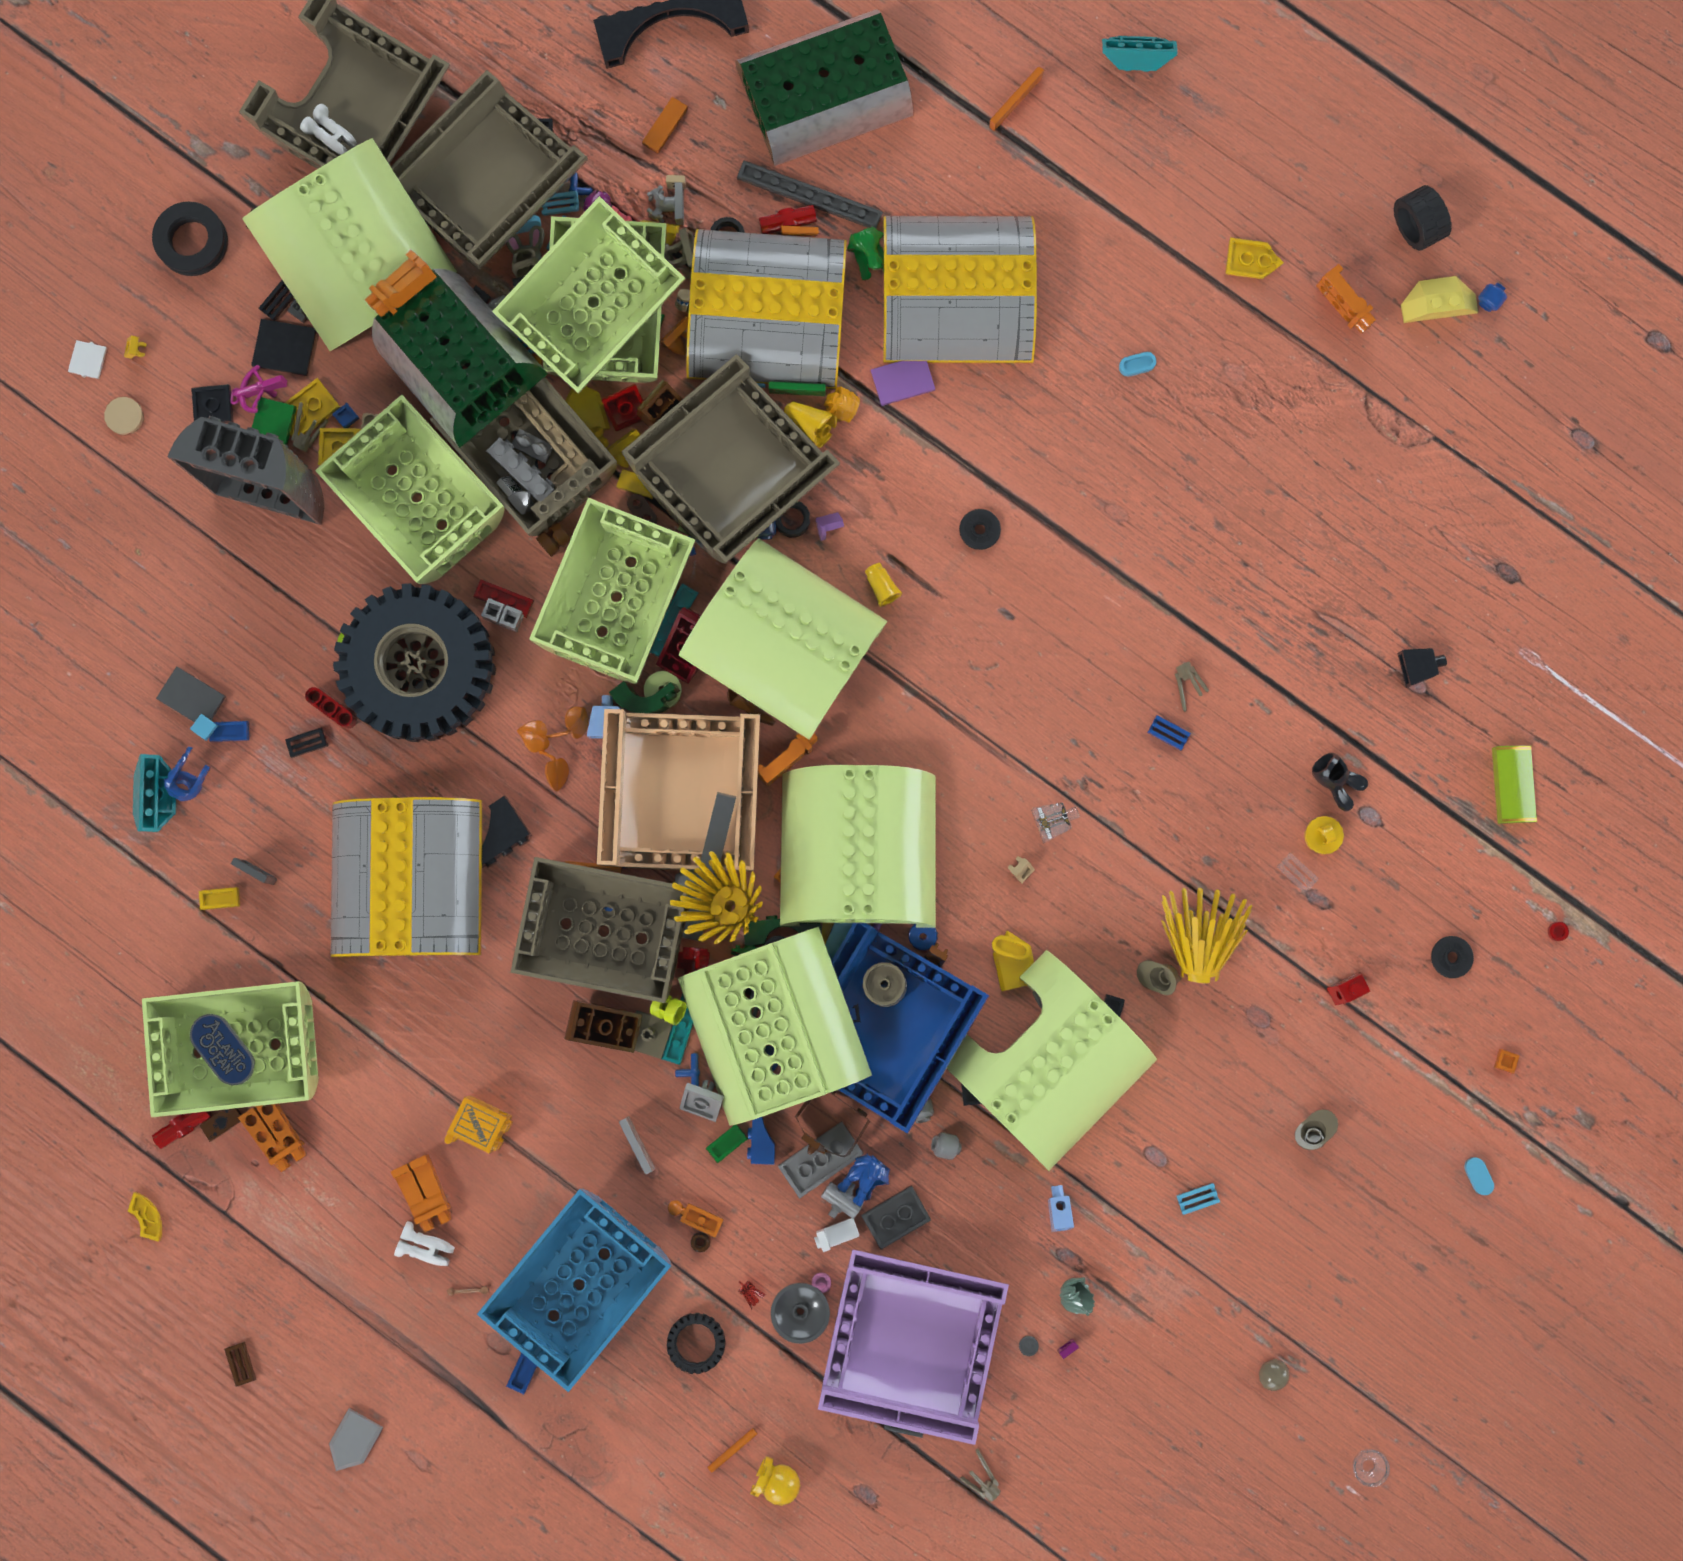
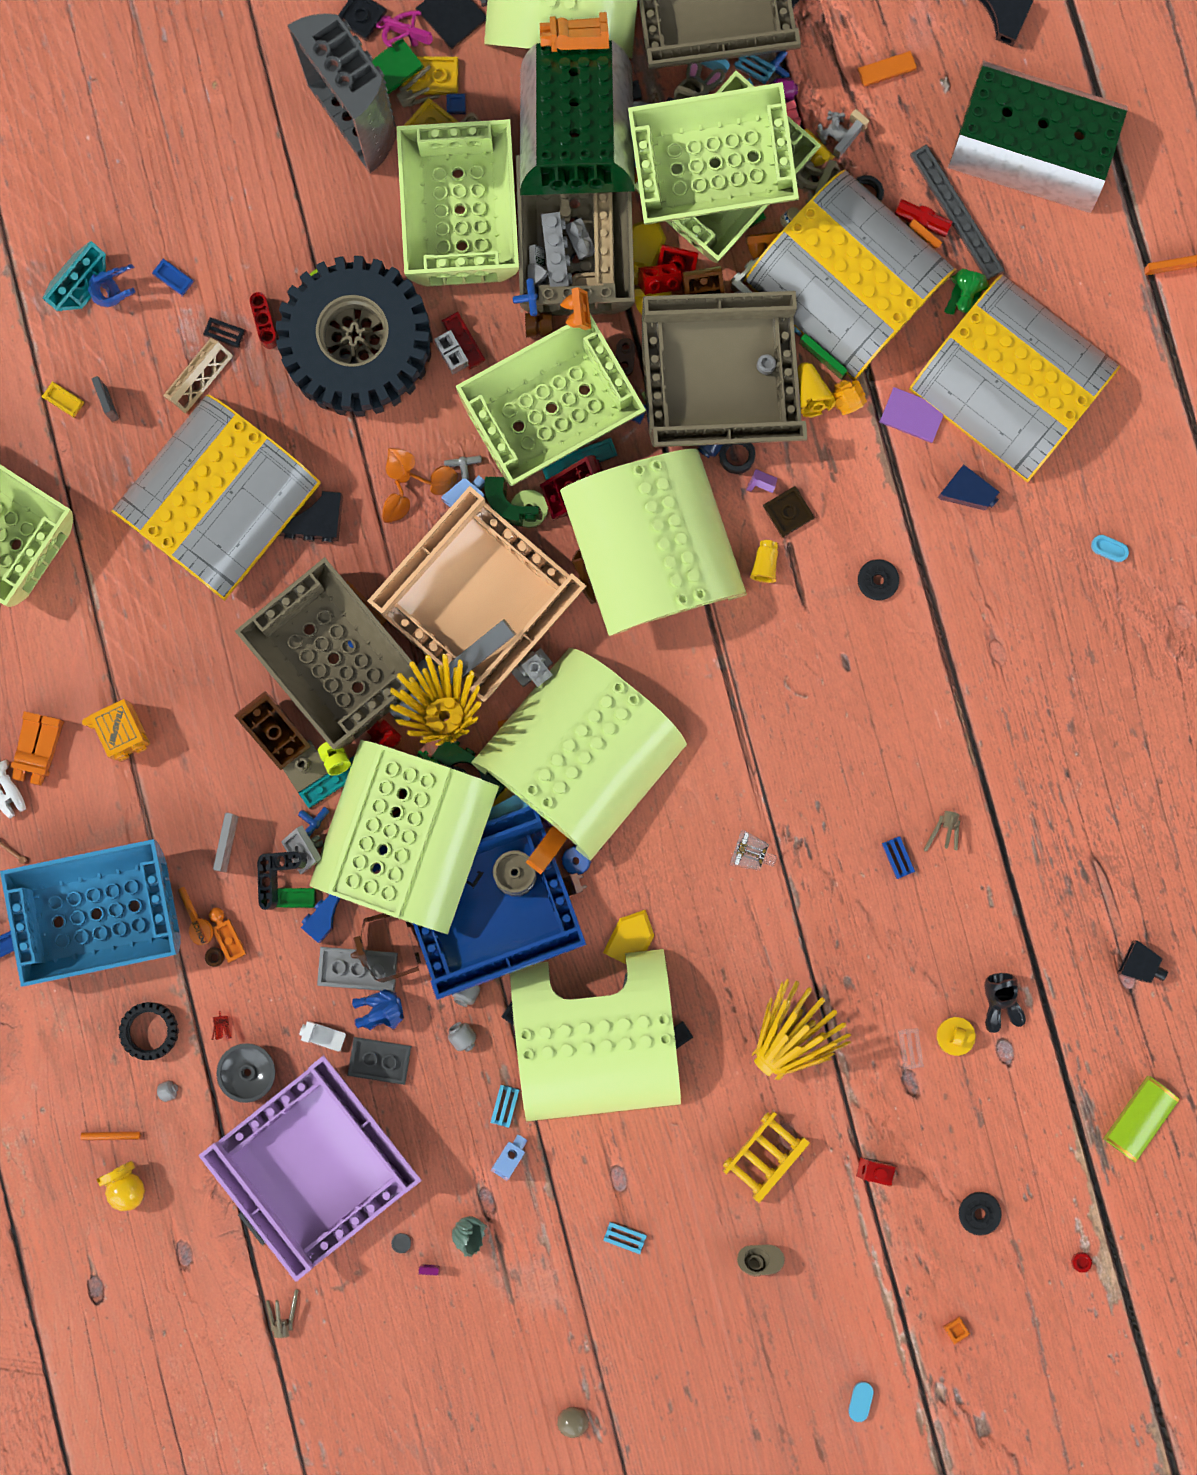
camera: 40 degrees right, 0 degrees up
dark grey tile [156,666,226,722] -> none
medium azure tile [190,714,218,741] -> none
yellow tile [616,469,653,499] -> none
orange hips [758,733,818,787] -> none
bright pink tile [812,1272,831,1293] -> none
light grey pin [821,1182,863,1219] -> none
yellow tile [992,935,1030,961] -> none
tan tile [1008,856,1035,883] -> none
dark tan piece [1137,960,1181,996] -> none
none -> light grey piece [157,1081,178,1102]
none -> tan fence [163,338,233,414]
none -> orange piece [178,887,213,945]
none -> black beam [257,851,307,910]
none -> light grey piece [444,455,482,480]
none -> medium azure tile [490,1085,519,1128]
none -> light grey tile [511,648,553,687]
none -> blue piece [513,278,538,316]
none -> orange tile [526,825,567,874]
none -> orange tile [560,287,591,330]
none -> red brick [638,263,681,295]
none -> yellow fence [722,1111,810,1203]
none -> white bracket [731,258,759,293]
none -> light grey tile [757,354,776,375]
none -> dark brown tile [762,486,815,538]
none -> dark blue slope [938,464,1000,511]

